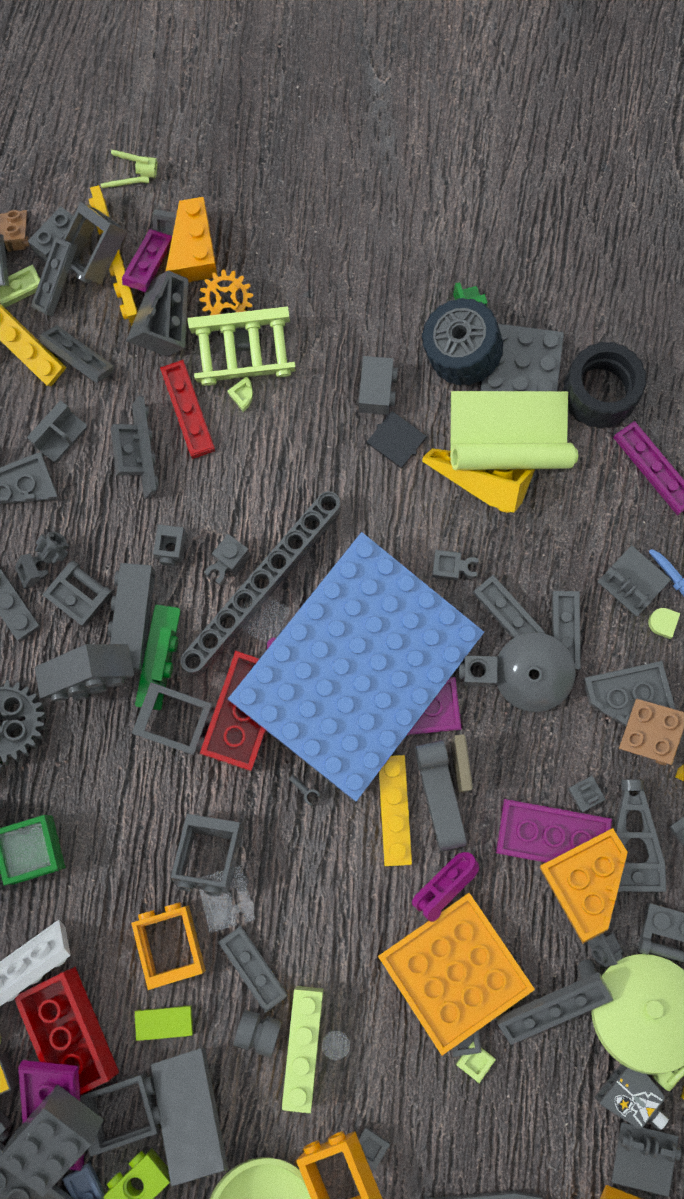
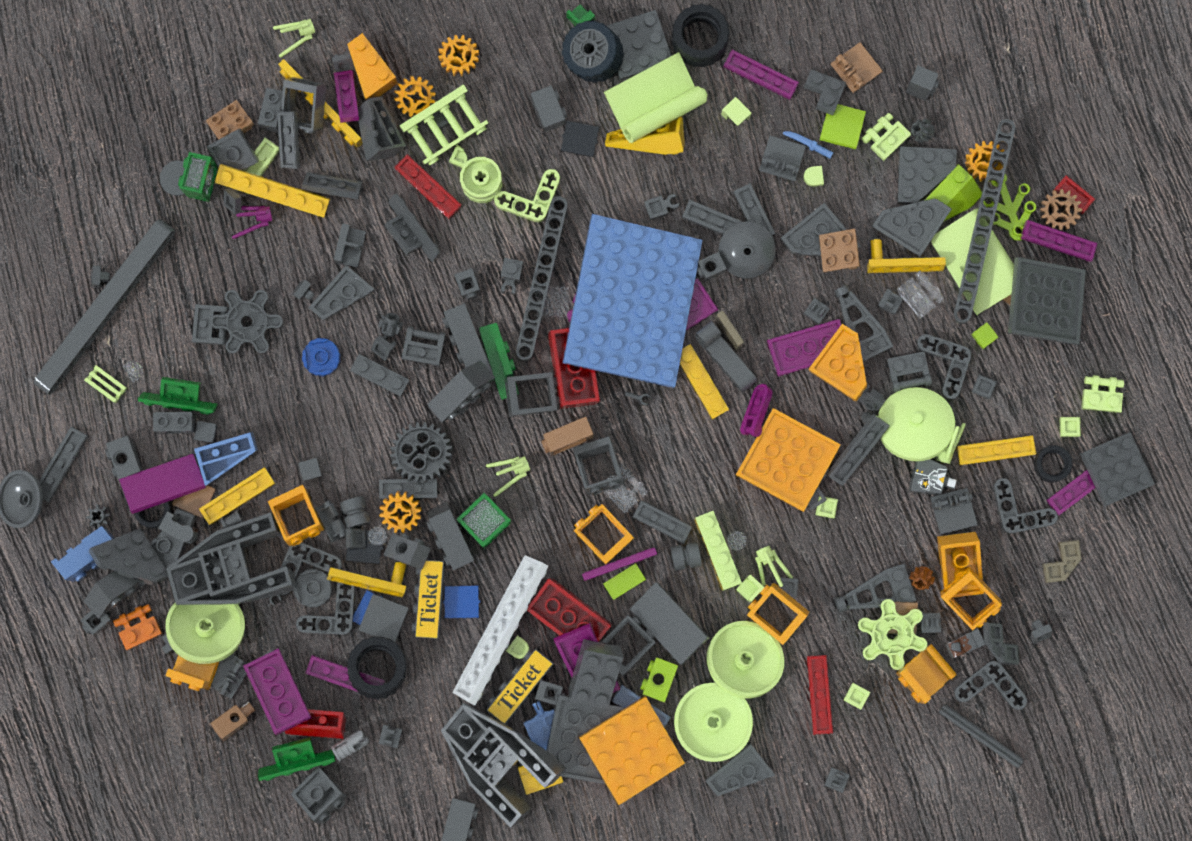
camera: 30 degrees left, 5 degrees up
none -> light orange gear [438,35,479,76]
none -> yellowish green wheel [460,157,502,203]
none -> yellowish green plant [486,456,530,497]
none -> yellowish green beam [494,169,560,223]
none -> medium nougat window [541,417,594,456]
none -> magenta tile [582,547,657,582]
none -> yellowish green panel [721,97,751,126]
none -> yellowish green panel [736,575,764,603]
none -> yellowish green plant [755,546,793,587]

